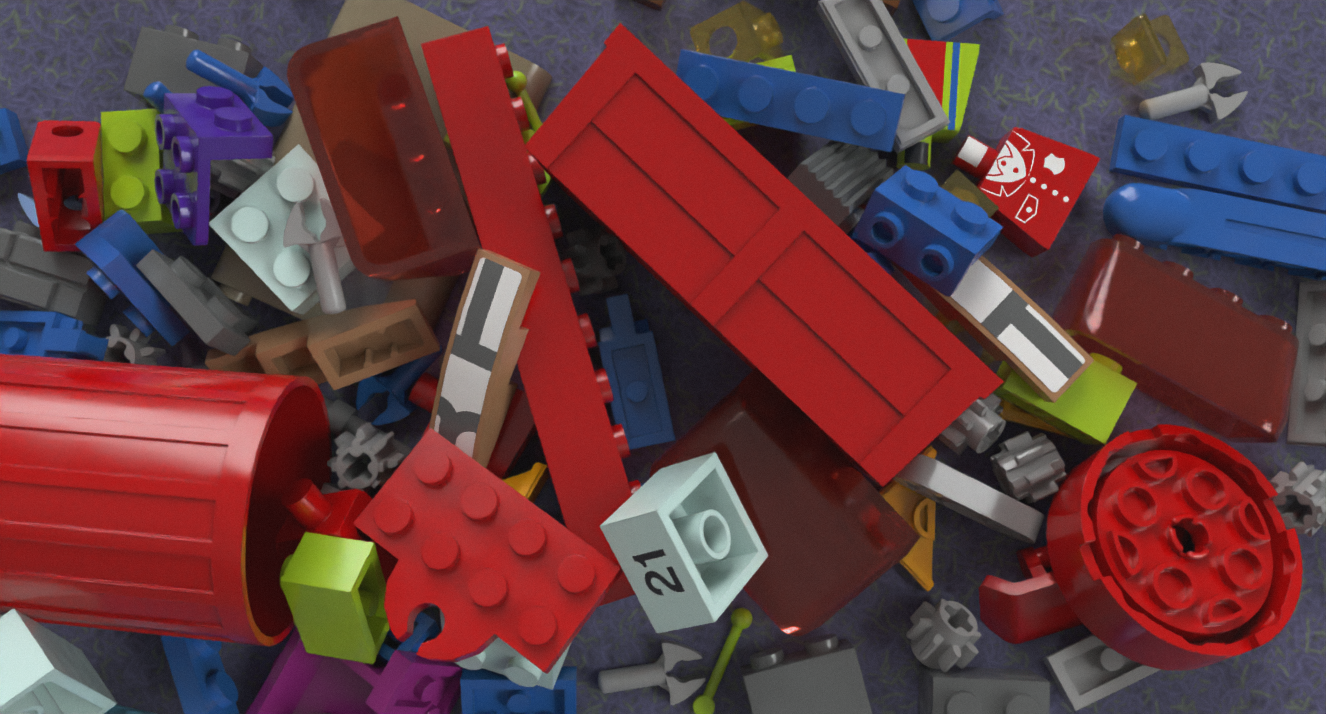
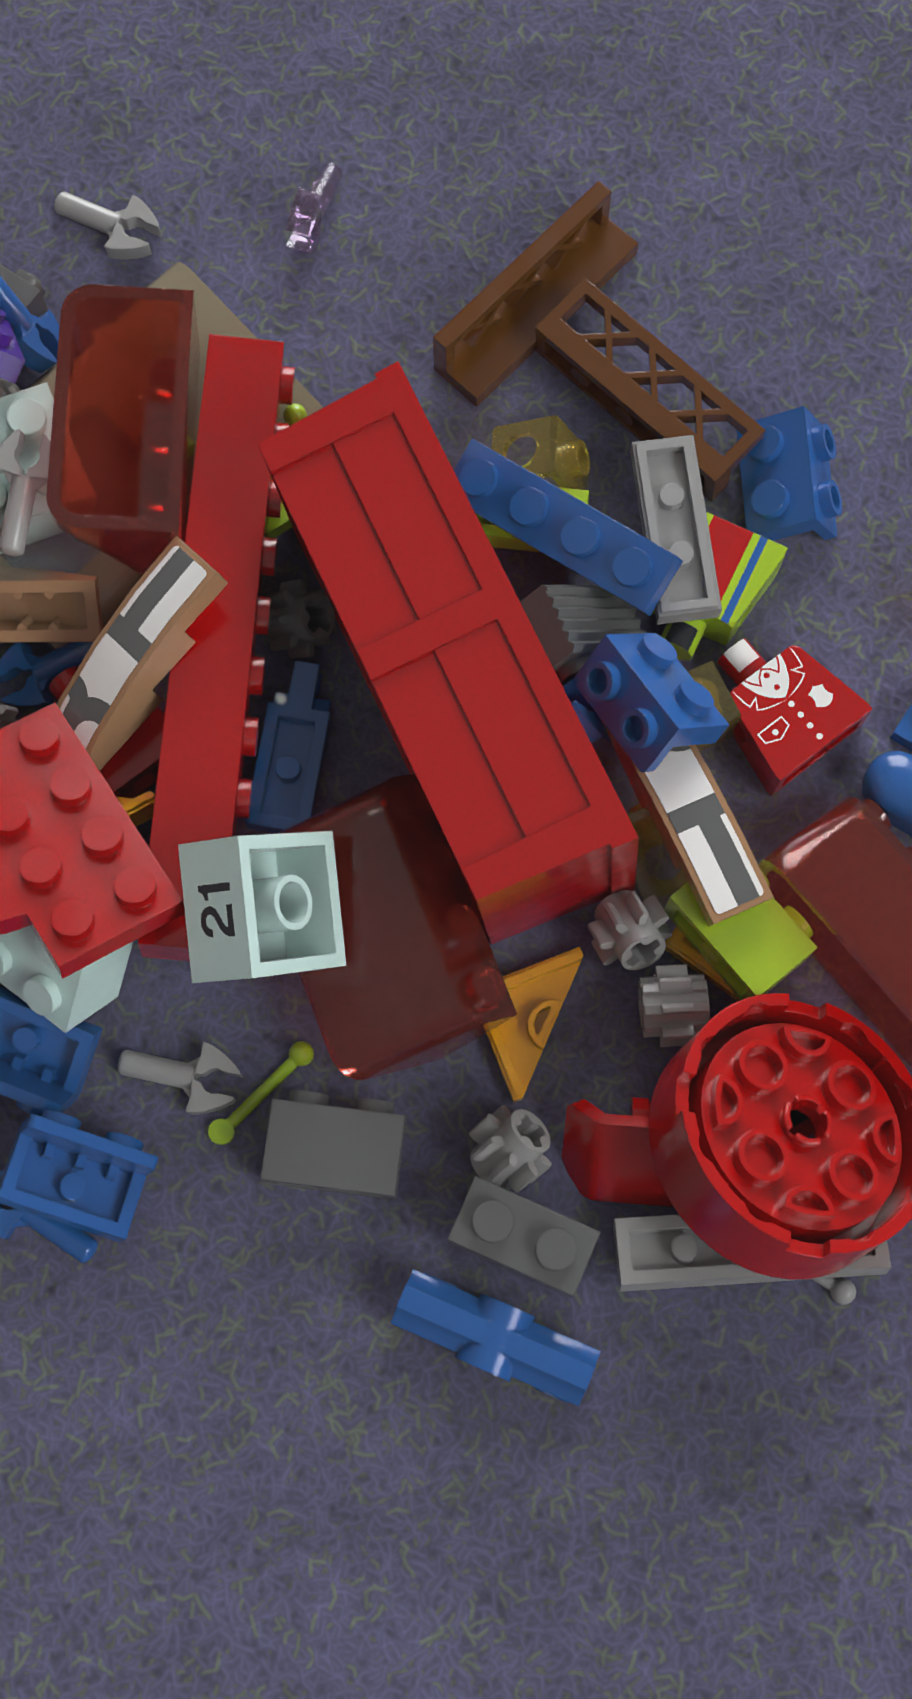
camera: 25 degrees right, 10 degrees down
light grey beam [893,454,1045,544] -> none

